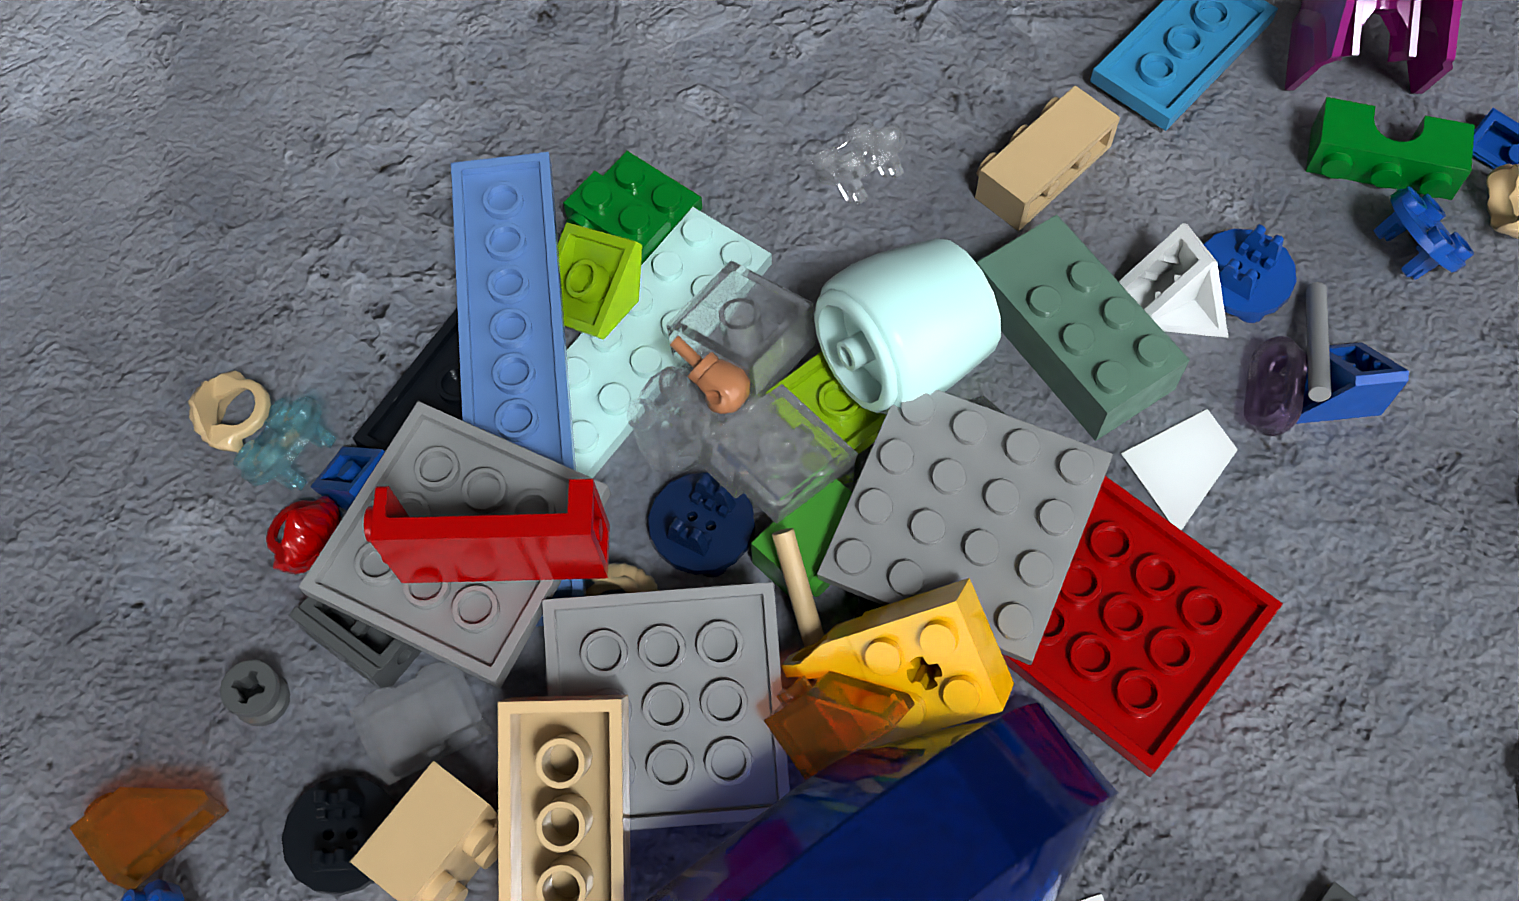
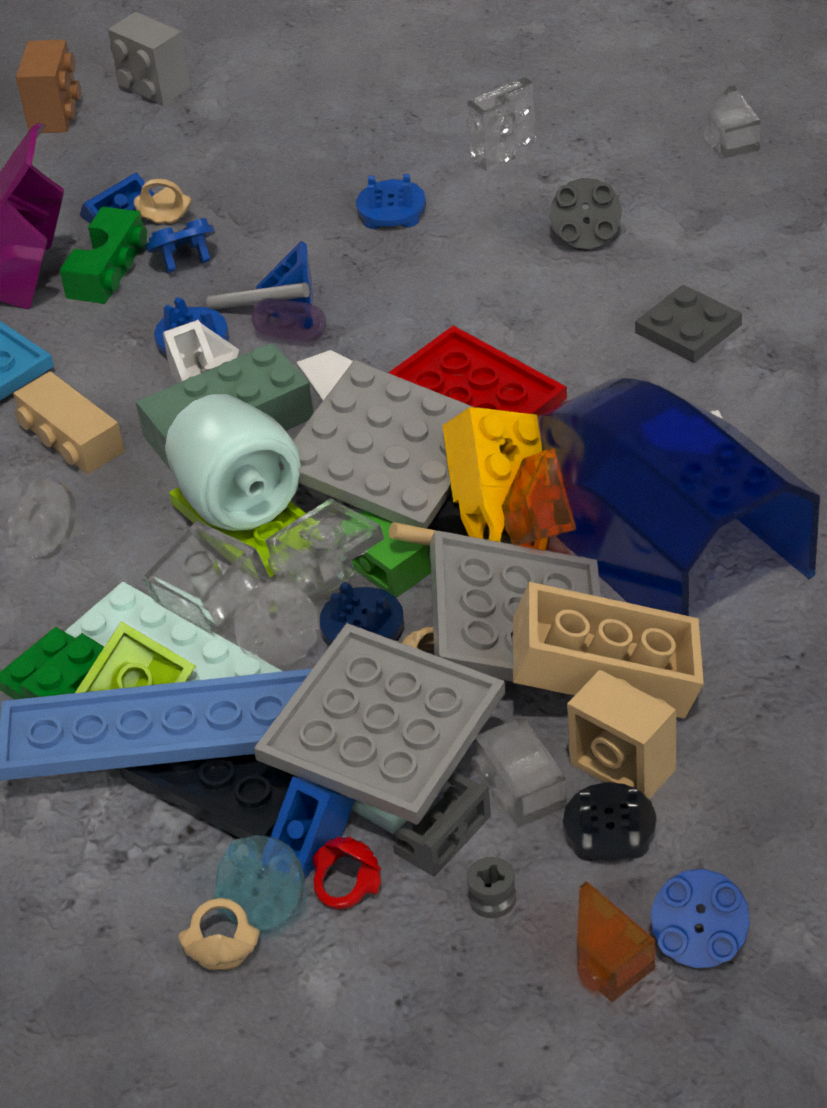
camera: 85 degrees left, 20 degrees down
red panel [364,479,610,583] -> none
nougat piece [670,336,750,414] -> none

